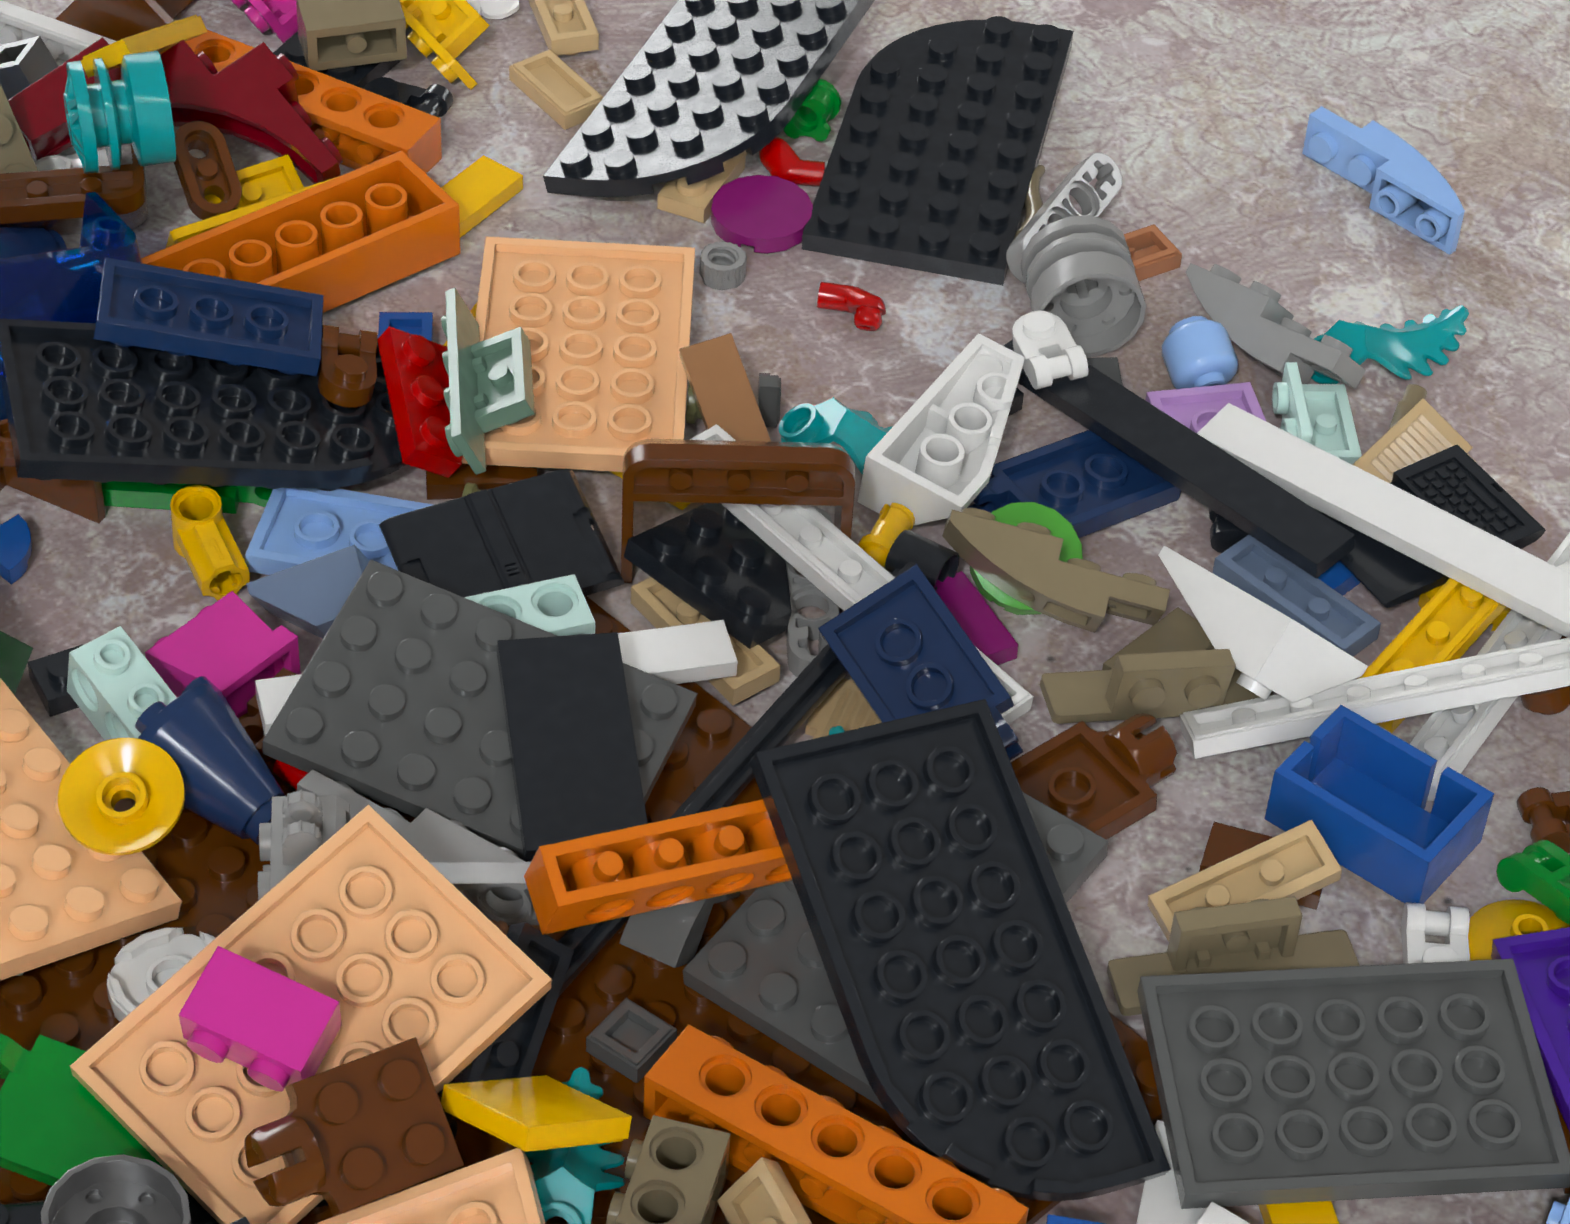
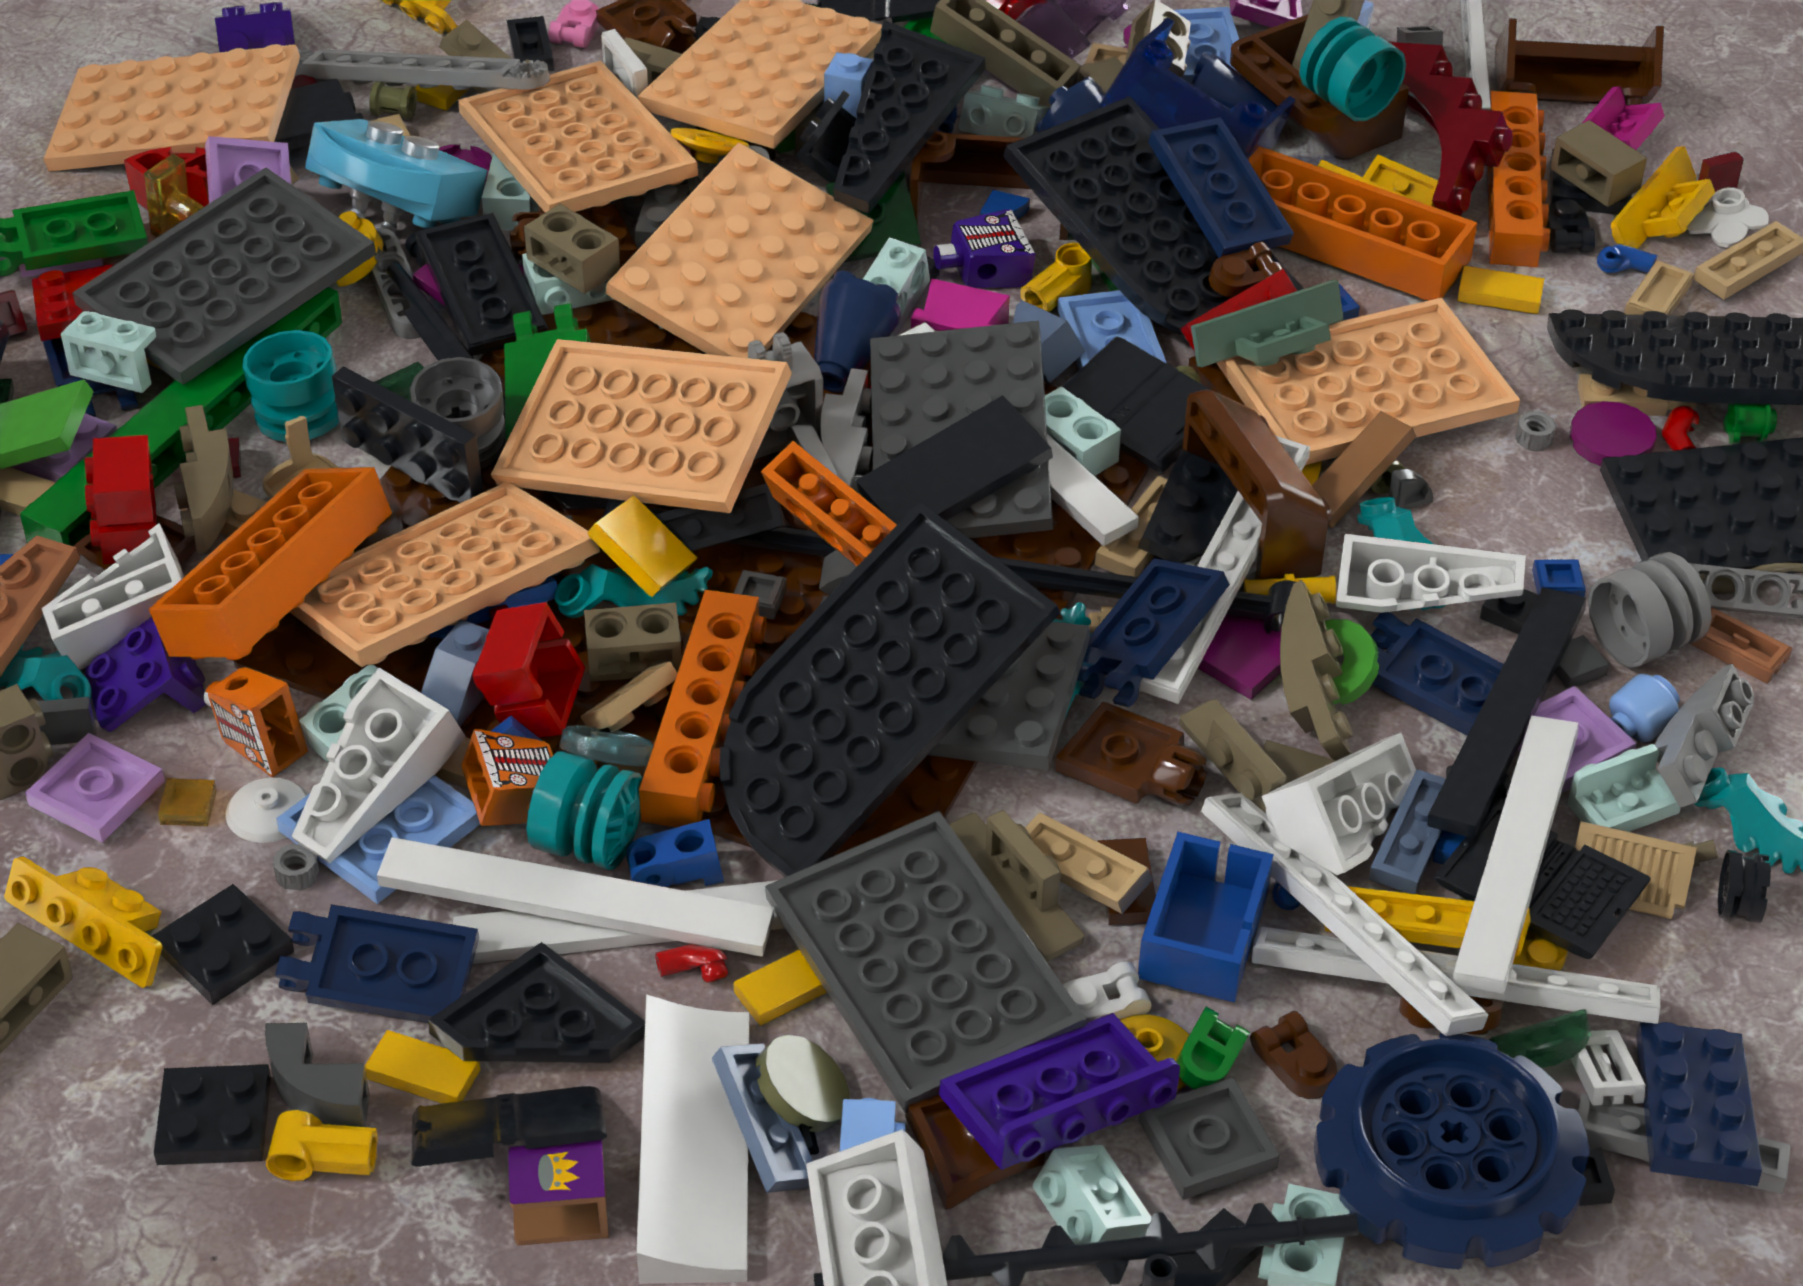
camera: 70 degrees right, 0 degrees up
yellow dish [58,737,185,855] -> none
yellow tile [81,15,208,78] -> none
reddish brown plate [174,121,242,220] -> none
dark pink brick [179,946,342,1092] -> none
reddish brown plate [244,1037,464,1217] -> none
red arm [817,282,886,331] -> none
white plate [1012,310,1089,390] -> none
none -> dark purple torso [933,209,1036,288]
none -> blue tile [1532,559,1586,597]
none -> blue arm [1597,244,1657,274]
none -> black wheel [1718,850,1771,923]

